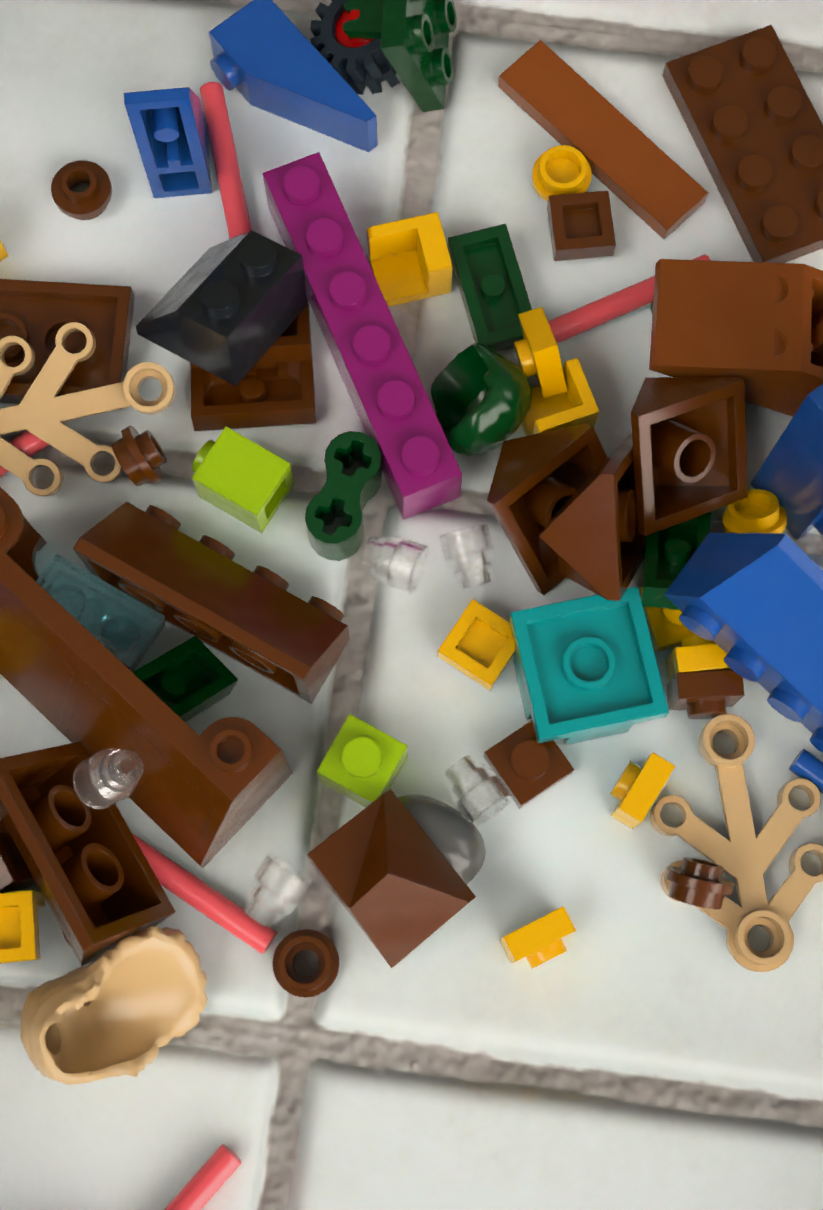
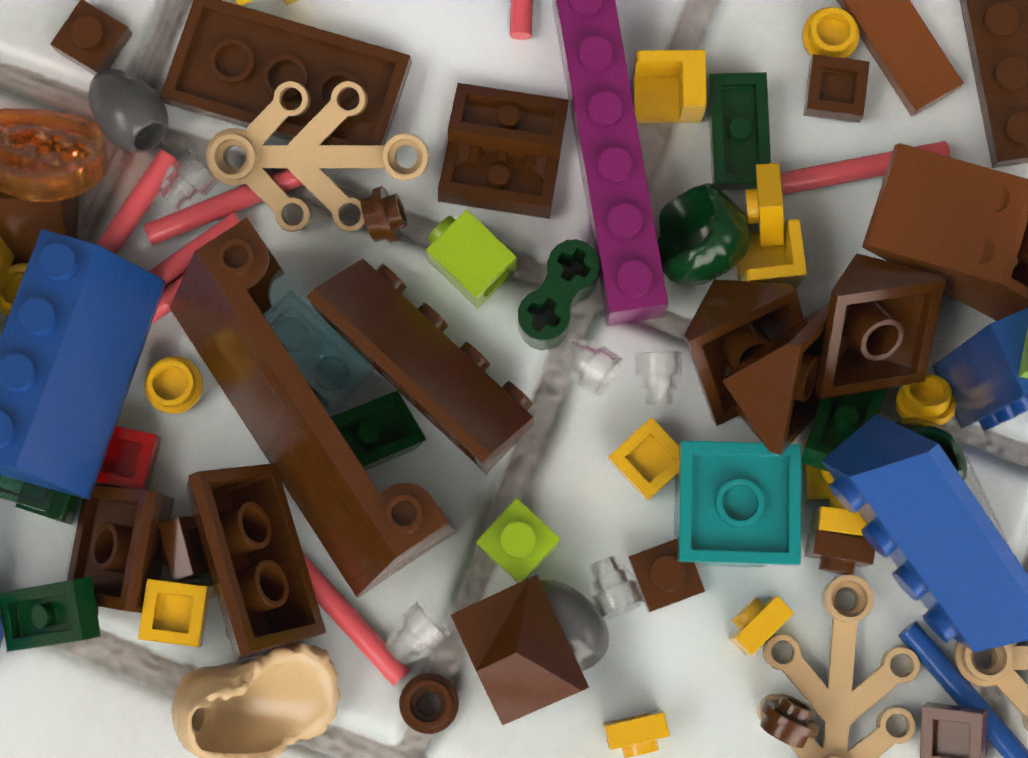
camera: 20 degrees right, 5 degrees up
clear hose [73,748,144,809] -> none
black slope [135,230,308,386] -> none

